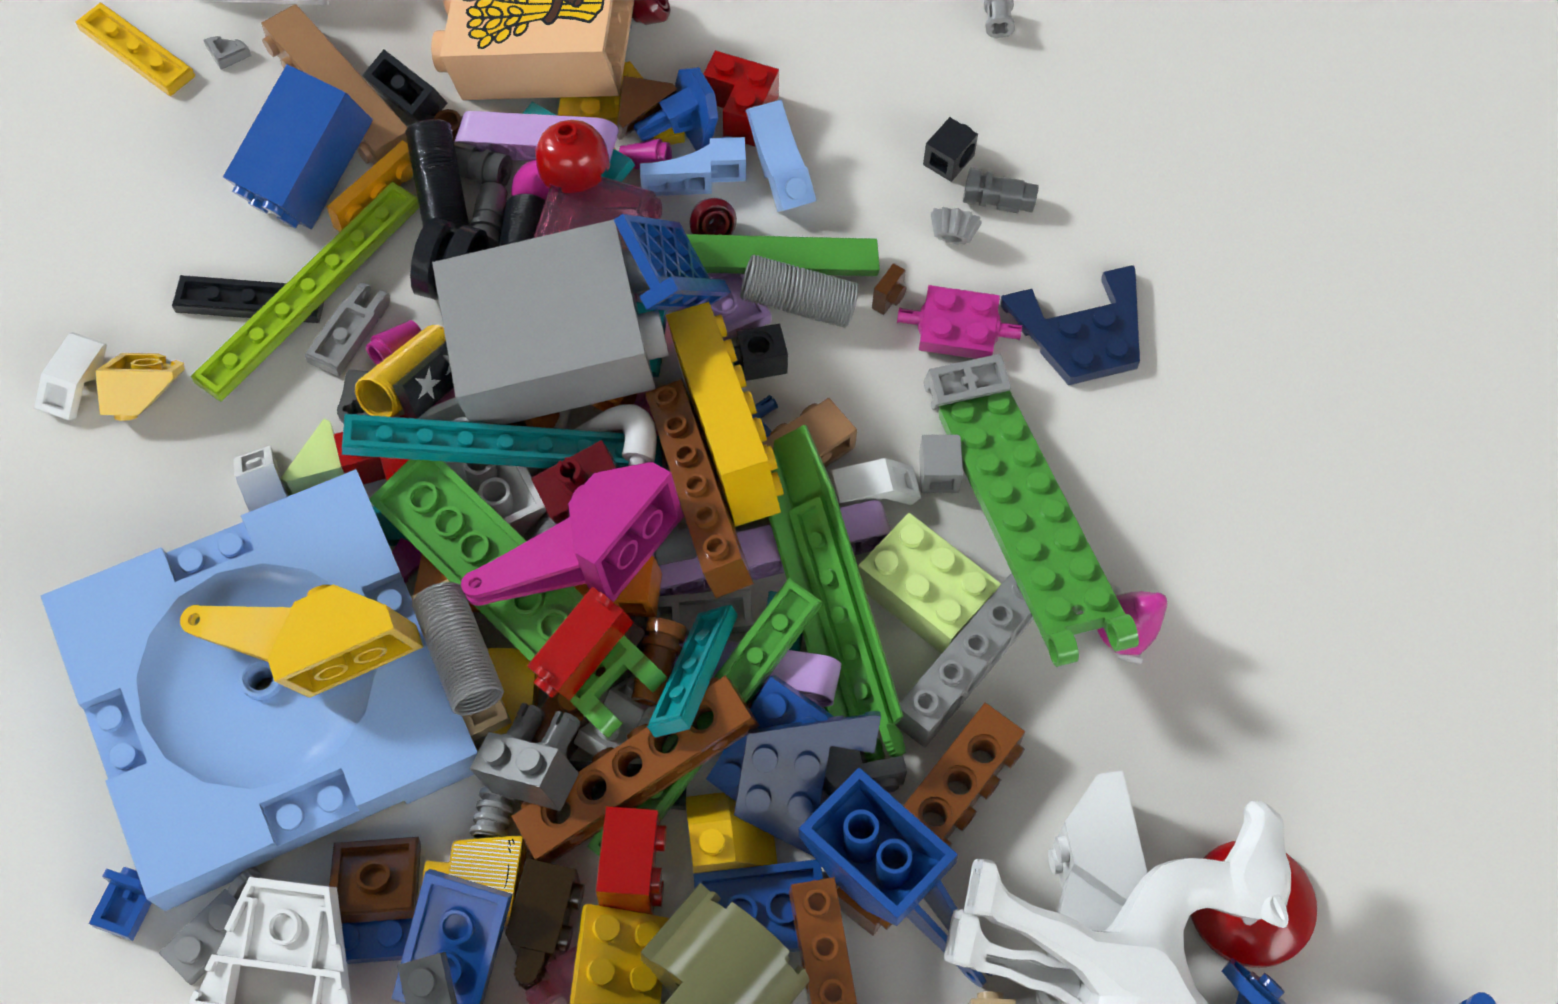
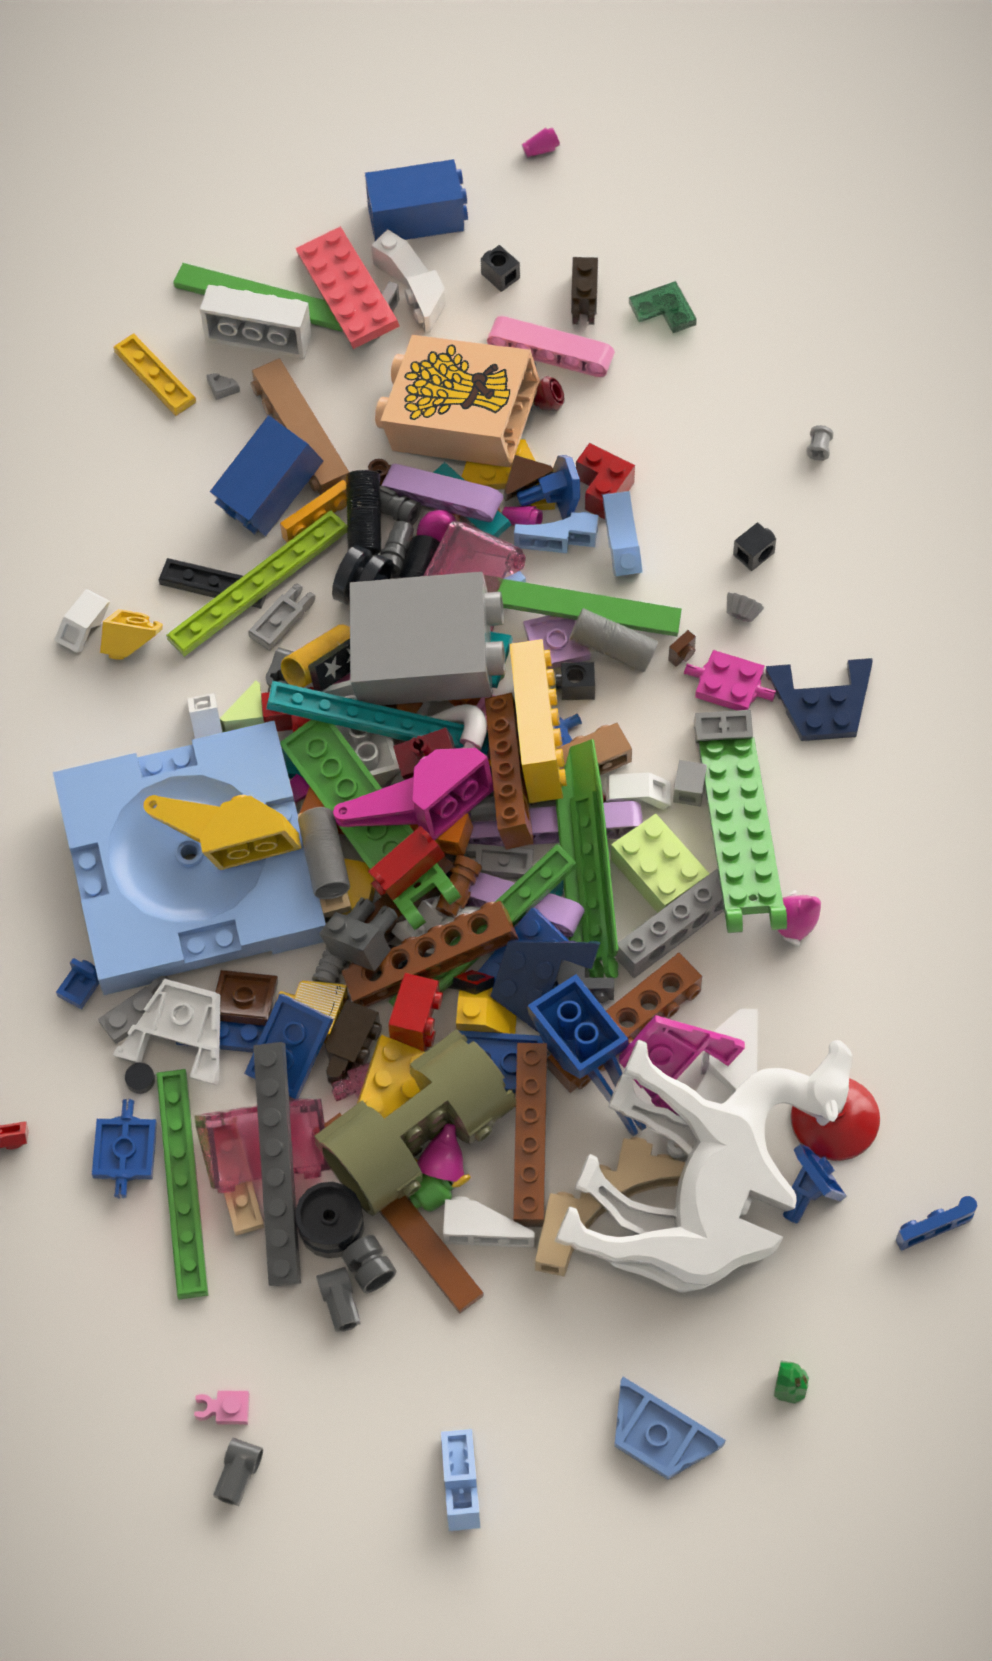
camera: 15 degrees right, 0 degrees up
black brick [362,49,448,122] -> none
dark pink cone [366,320,421,365] -> none
red cylinder [535,120,610,194] -> none
blue fence [614,214,731,311] -> none
teal tile [647,605,738,738] -> none
dark red cone [689,198,737,235] -> none
dark grey axle [963,168,1039,214] -> none
none -> black tile [453,970,494,995]
none -> dark pink wing [619,1015,745,1116]

